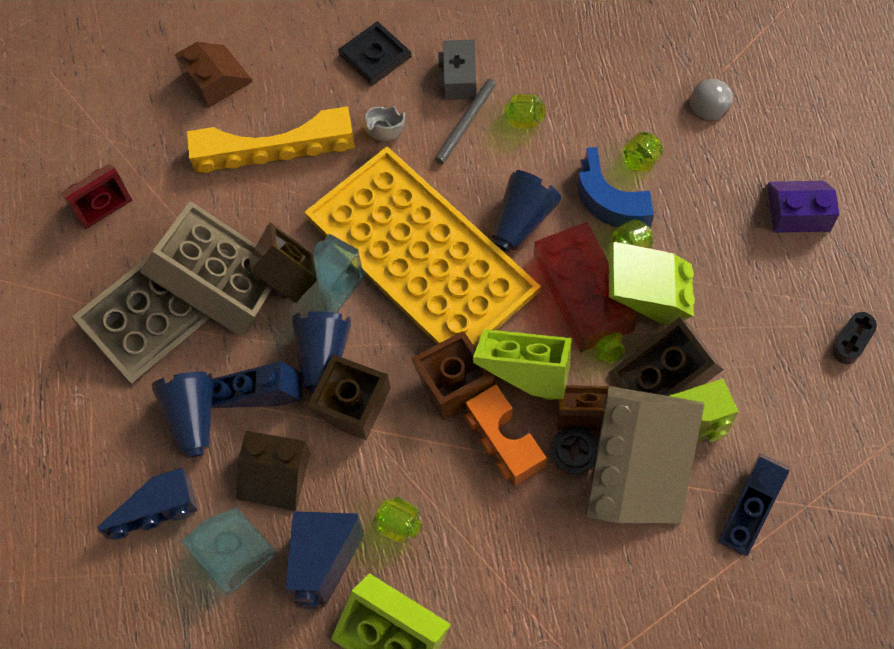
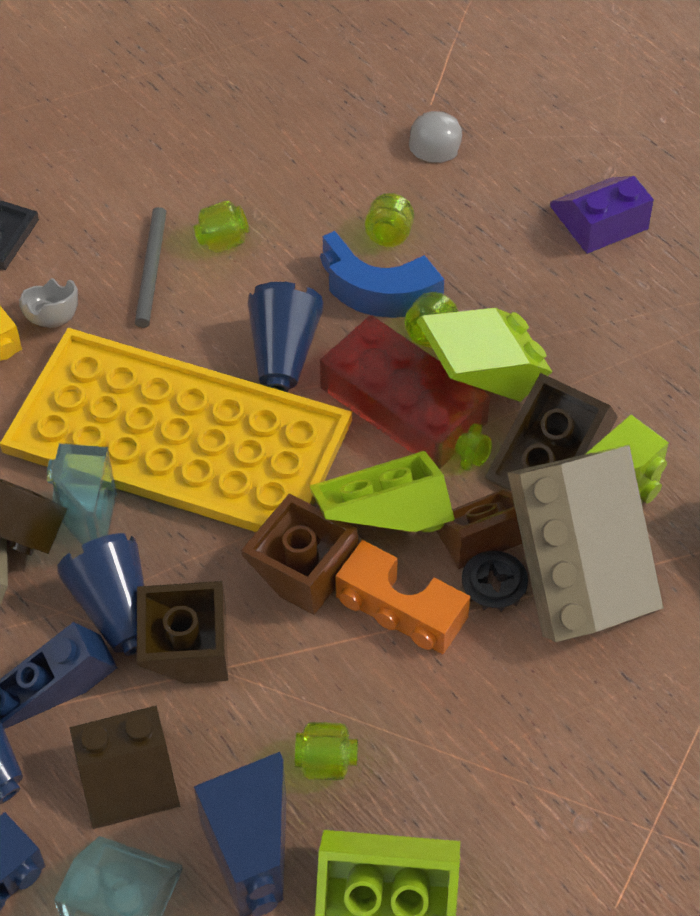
camera: 30 degrees left, 10 degrees down
dark grey brick [438,40,477,100] -> none

